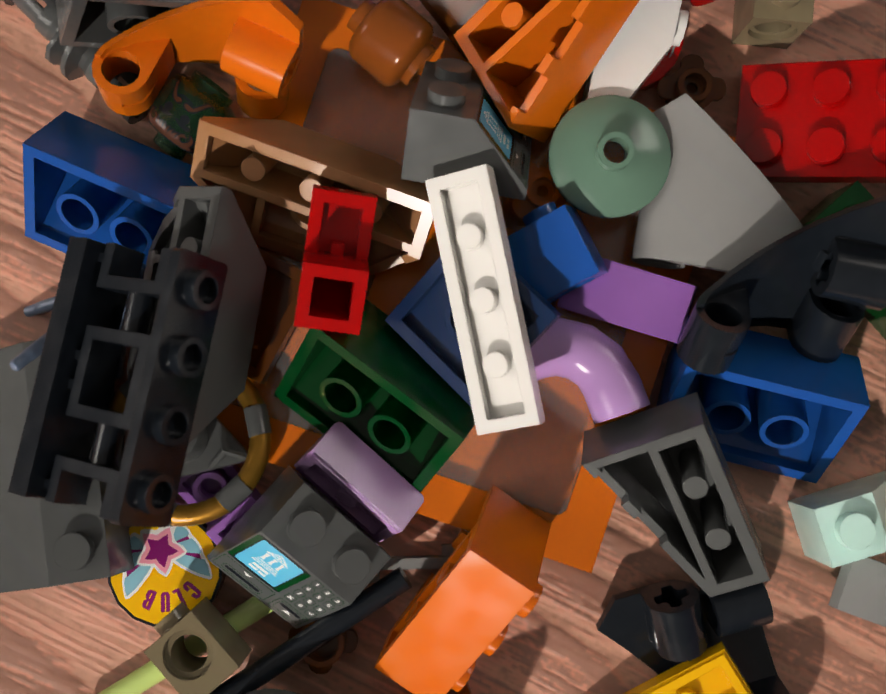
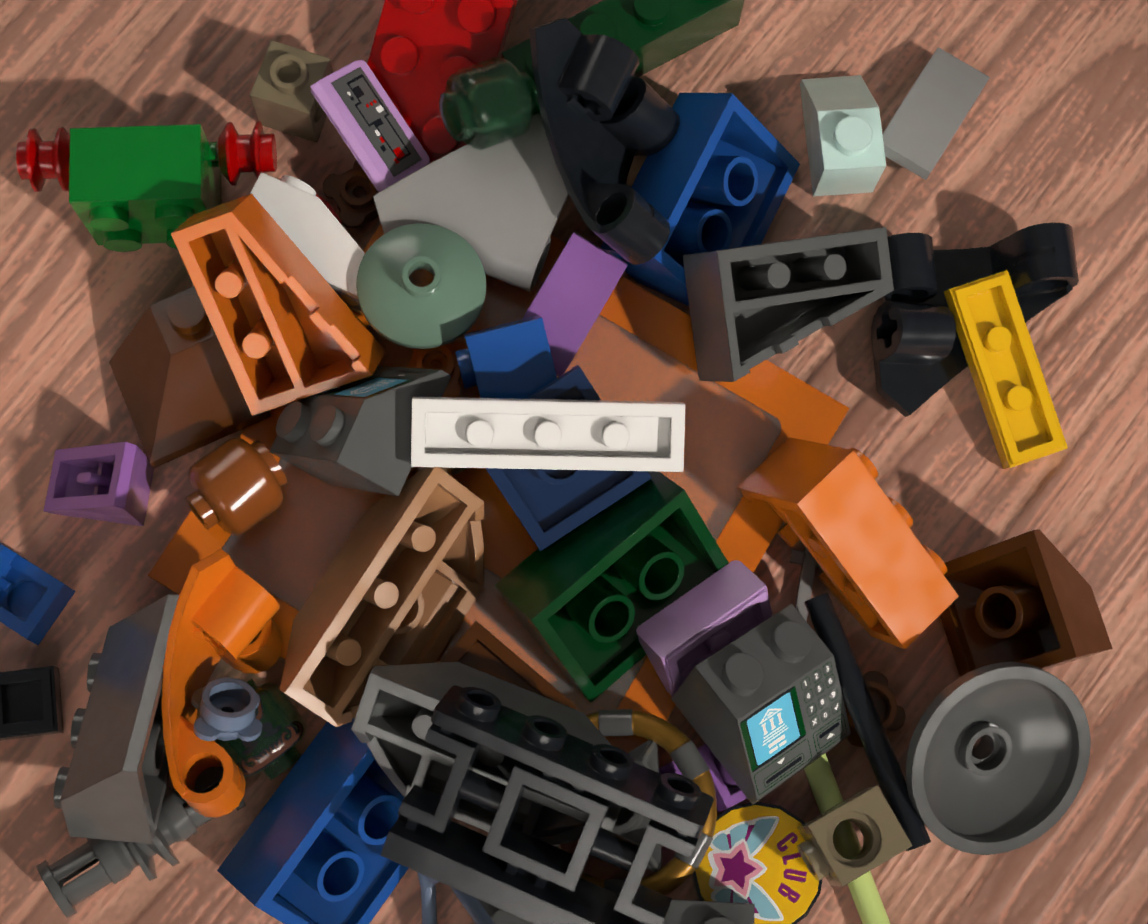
camera: 85 degrees left, 10 degrees down
red brick [294,184,378,335] -> none
lavender cylinder [531,317,650,424] -> none
none -> sand blue plate [191,677,263,742]
none -> slope [310,60,430,192]
none -> clear green head [439,57,538,150]

